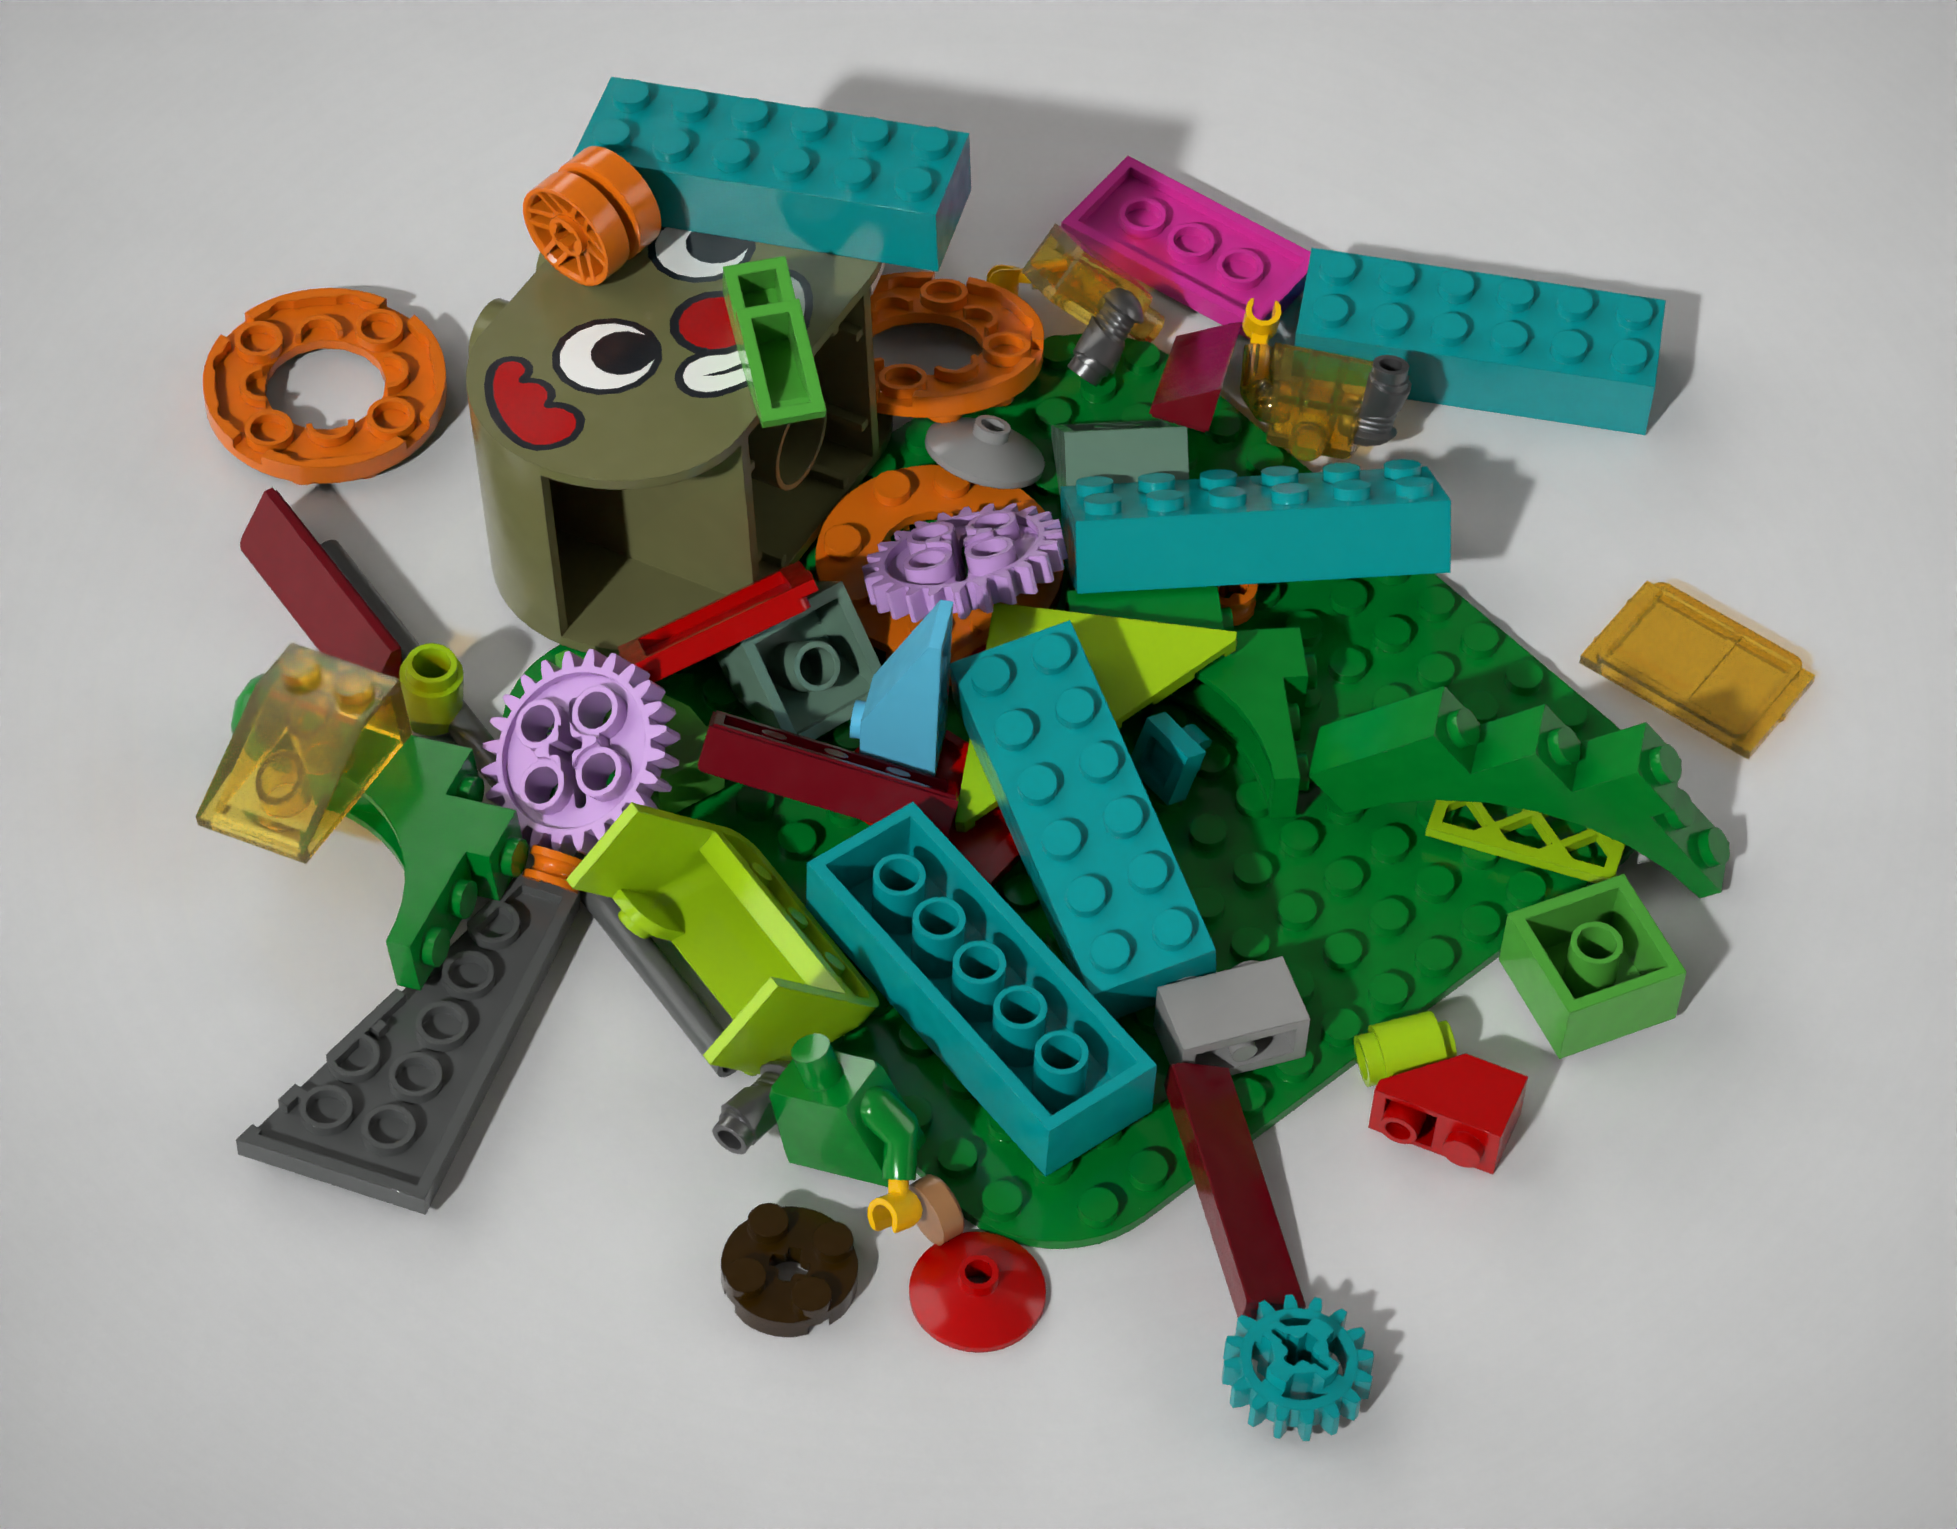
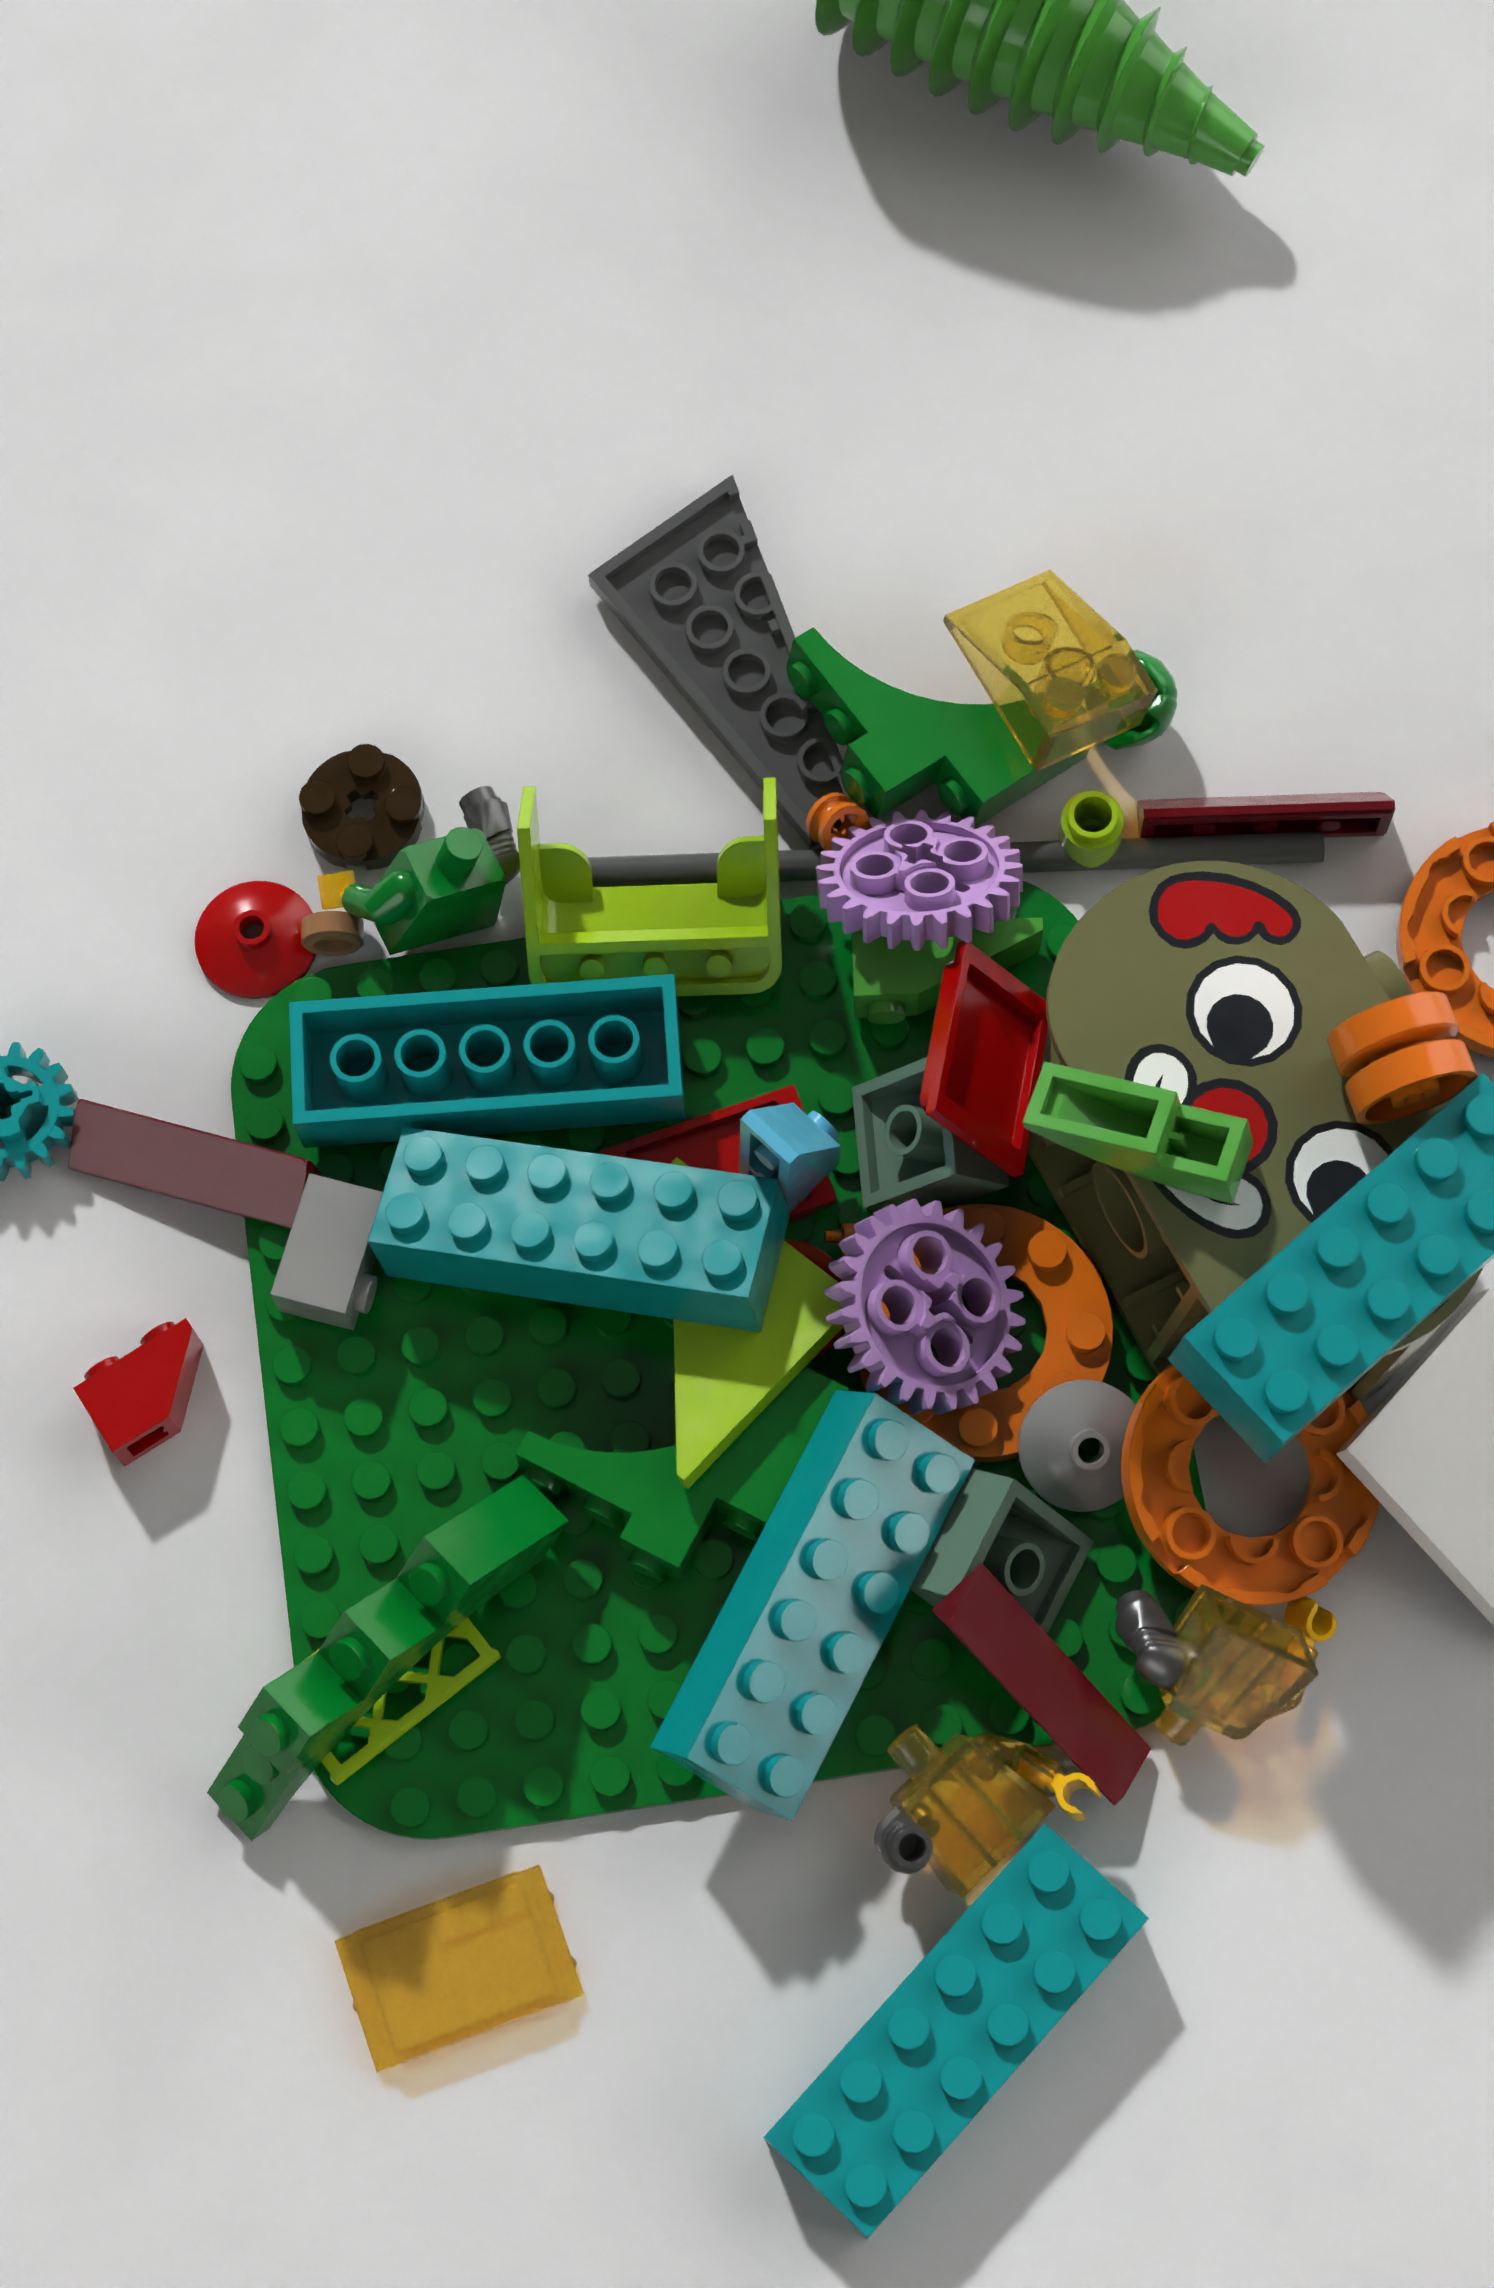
camera: 130 degrees right, 20 degrees up
dark red slope [698,710,959,838] -> none
dark pink plate [1060,155,1311,340] -> none
teal tile [1131,712,1212,806] -> none
lime brick [1354,1011,1457,1087] -> none
bright green brick [1499,874,1687,1059] -> none

